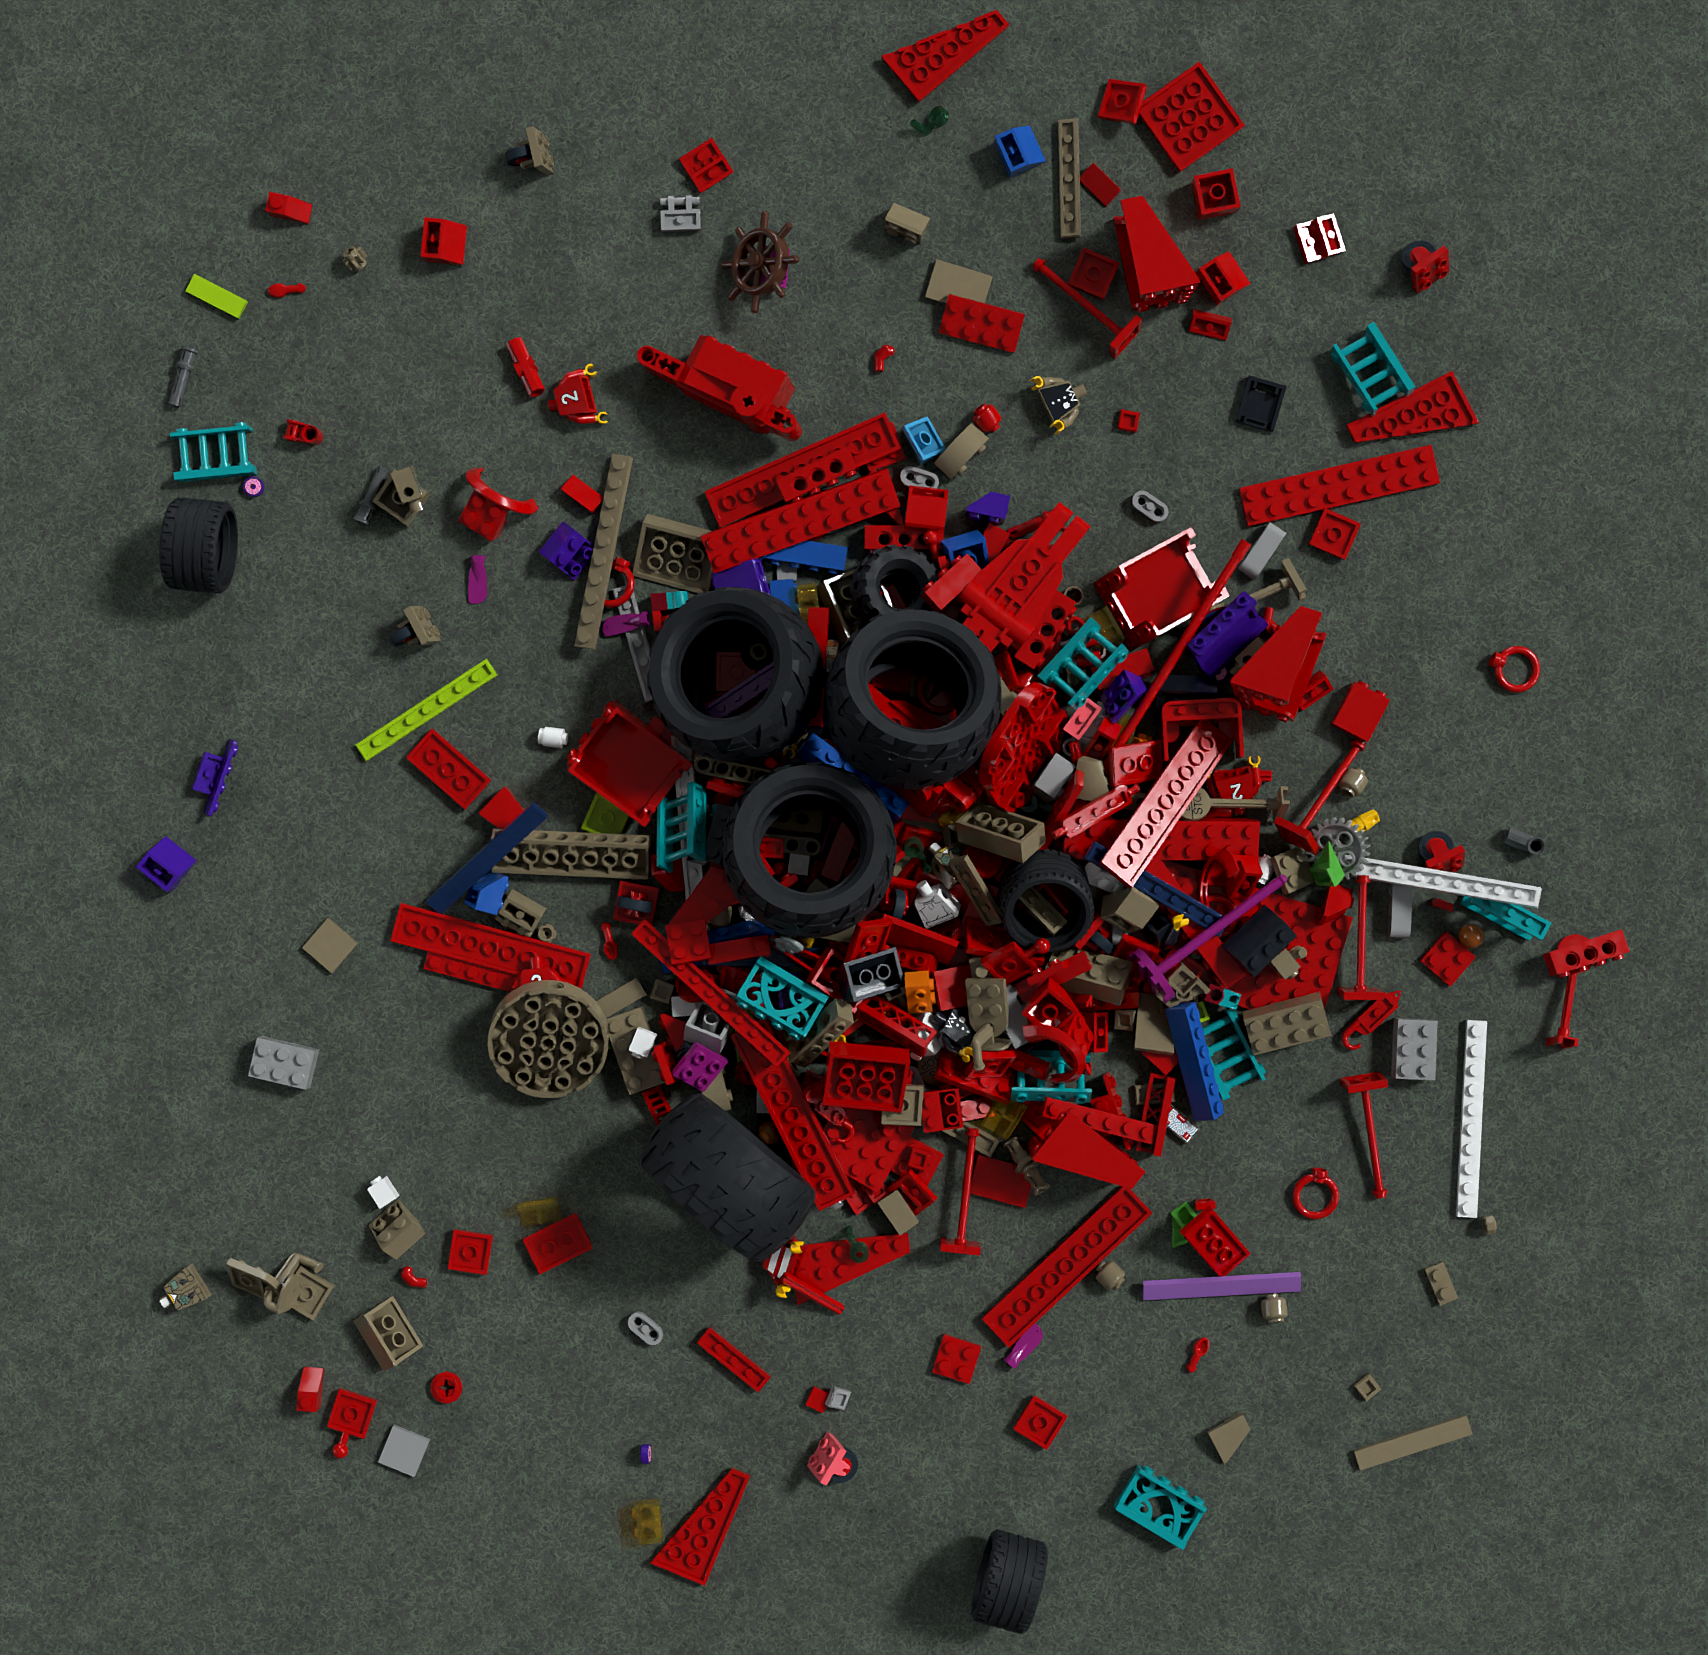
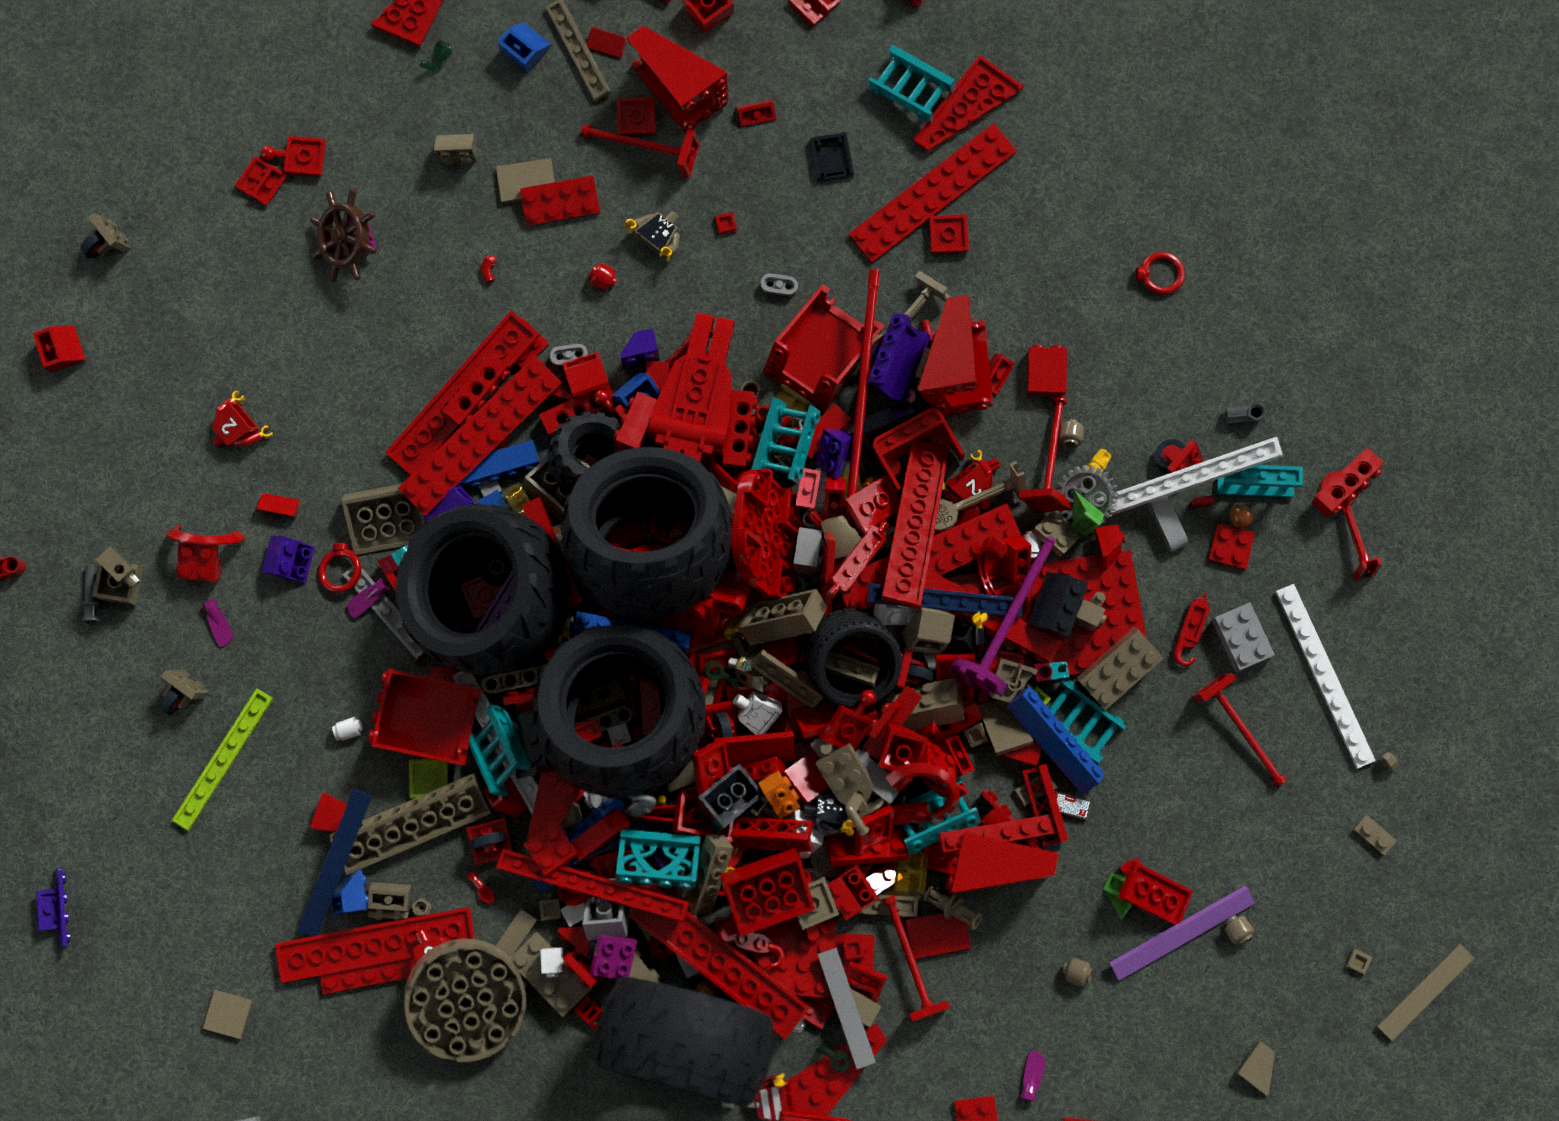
camera: 20 degrees left, 10 degrees down
dark purple slope [136,836,197,892] -> none
red plate [406,728,492,810] -> none
red piece [506,337,545,397] -> none
dark tan plate [574,454,633,650] -> none
red piece [637,335,802,441] -> none
light grey plate [660,195,701,232] -> none
dark azure slope [901,416,946,466] -> none
dark tan brick [934,423,989,479] -> none
red plate [982,1186,1152,1347] -> none
red piece [1186,1337,1209,1373] -> none
red slope [1196,251,1251,306] -> none
light grey beam [1238,522,1286,580] -> none
red piece [1292,1167,1339,1220] -> none
red tile [1337,875,1384,1000] -> none
none -> red plate [261,136,327,177]
none -> light grey tile [818,948,876,1069]

